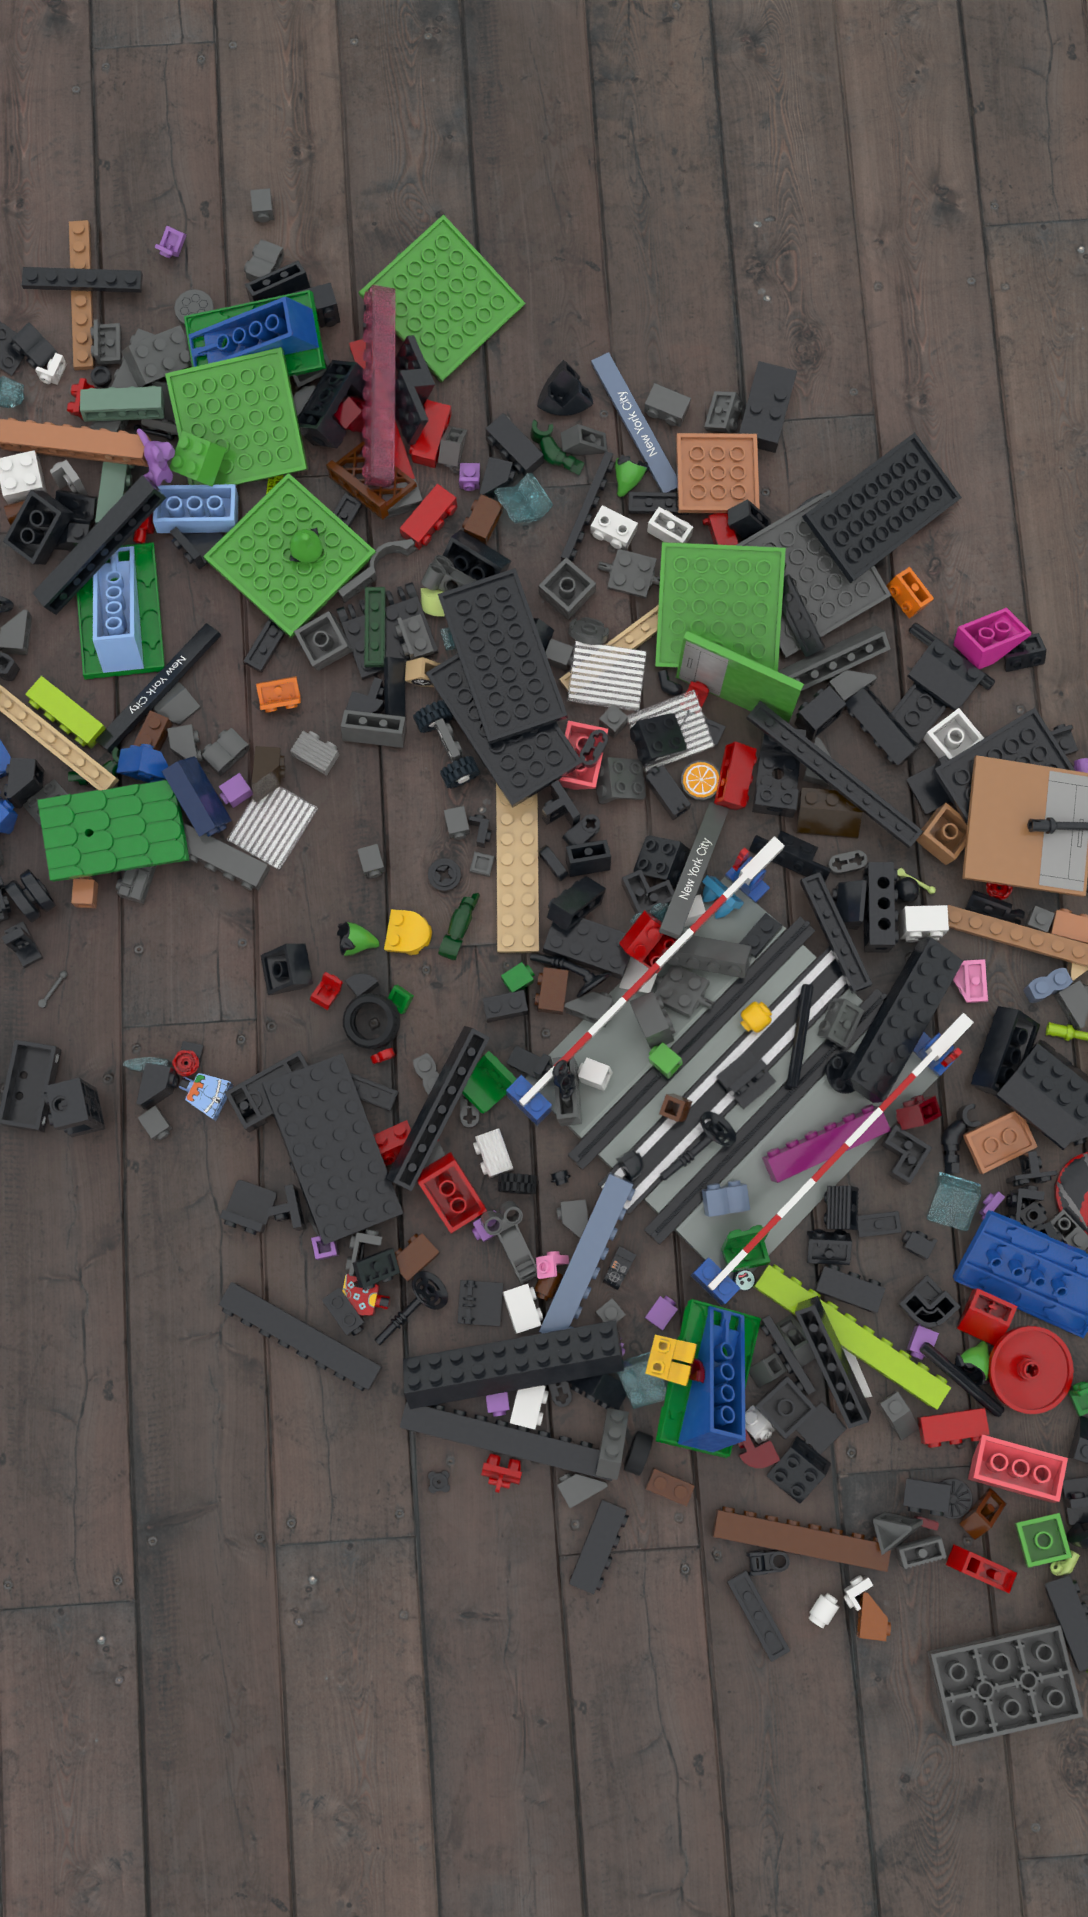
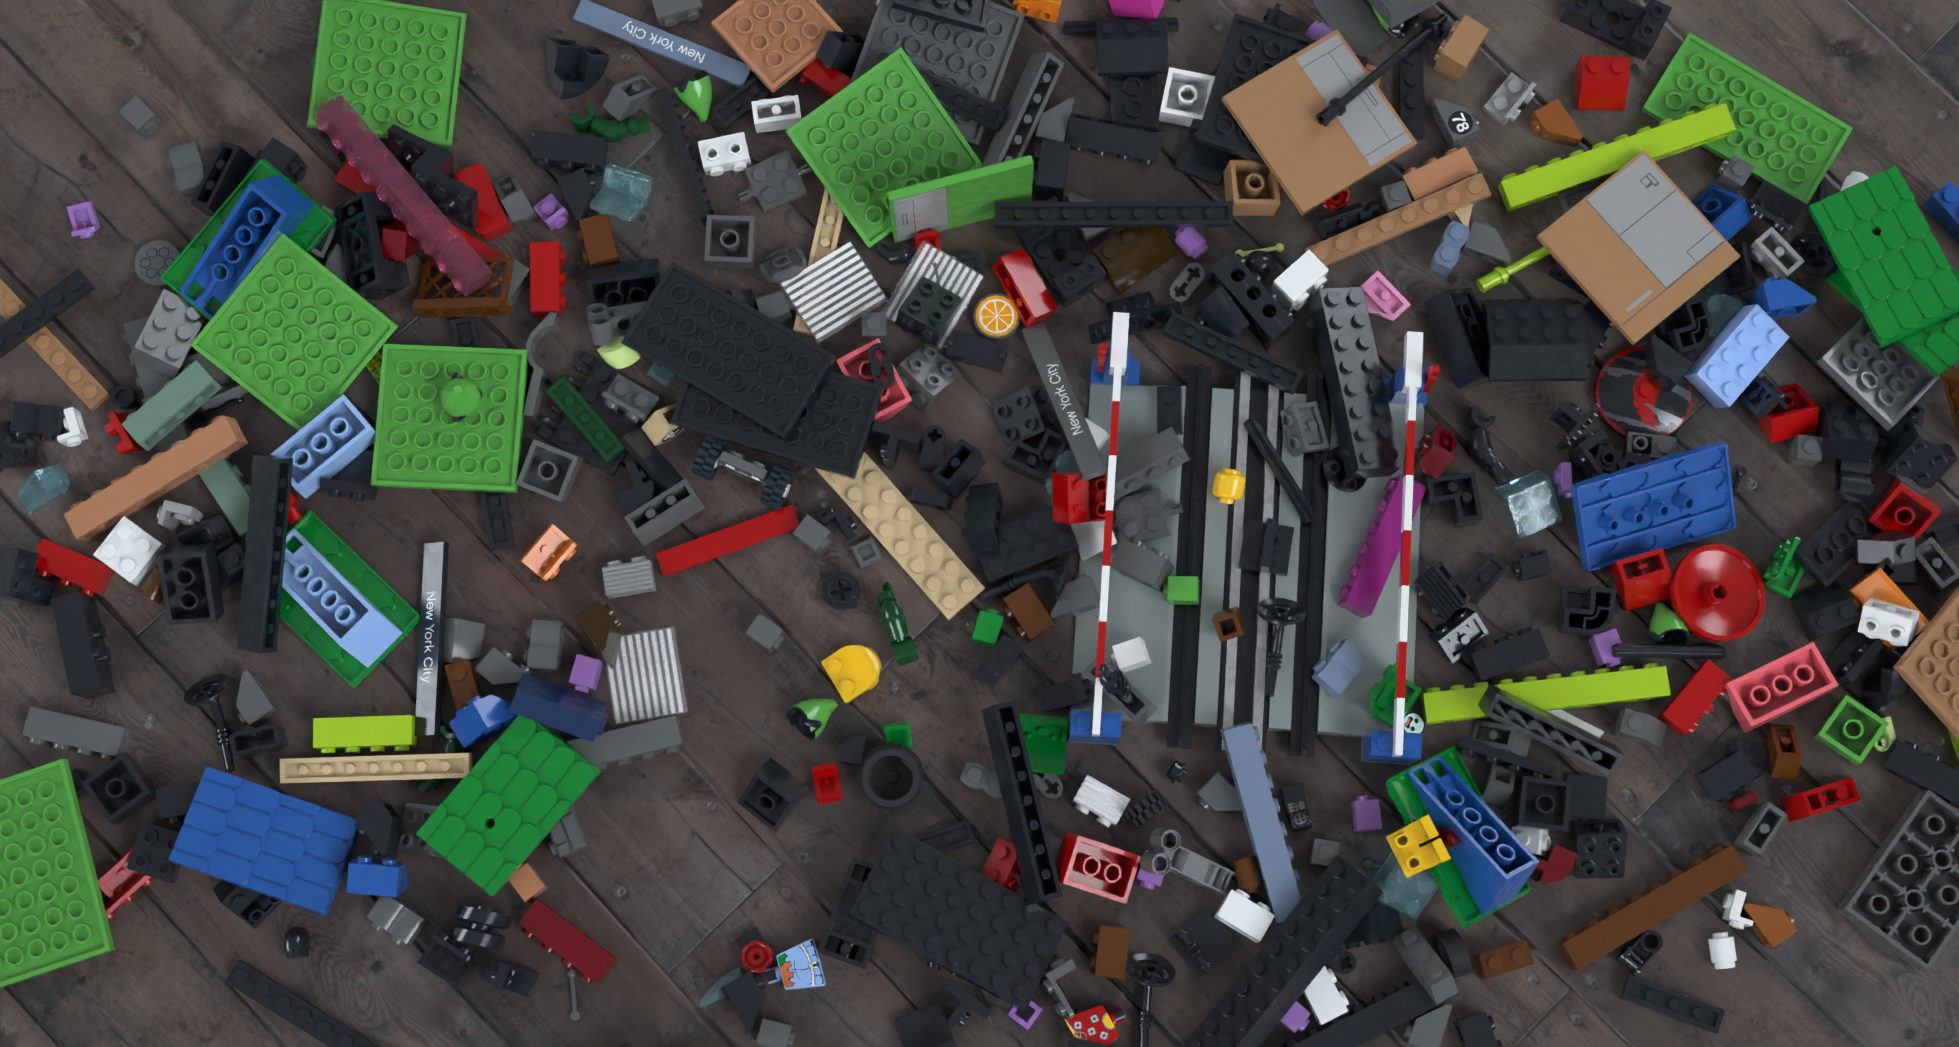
camera: 40 degrees left, 0 degrees up
dark grey bracket [90,319,122,365] -> none
medium lavender animal [137,429,175,486] -> none
bright green brick [169,431,226,487] -> none
black bracket [353,1248,400,1290] -> none
red tile [370,1048,396,1064] -> none
bright pink bracket [536,1251,569,1279] -> none
black piece [616,1149,643,1182] -> none
dark azure tile [702,875,744,919] -> none
dark grey slope [873,1512,923,1555] -> none
nougat plate [963,1110,1038,1174] -> none
none -> dark red brick [519,899,619,985]
none -> red tile [656,505,799,577]
none -> medium lavender brick [1174,227,1209,260]

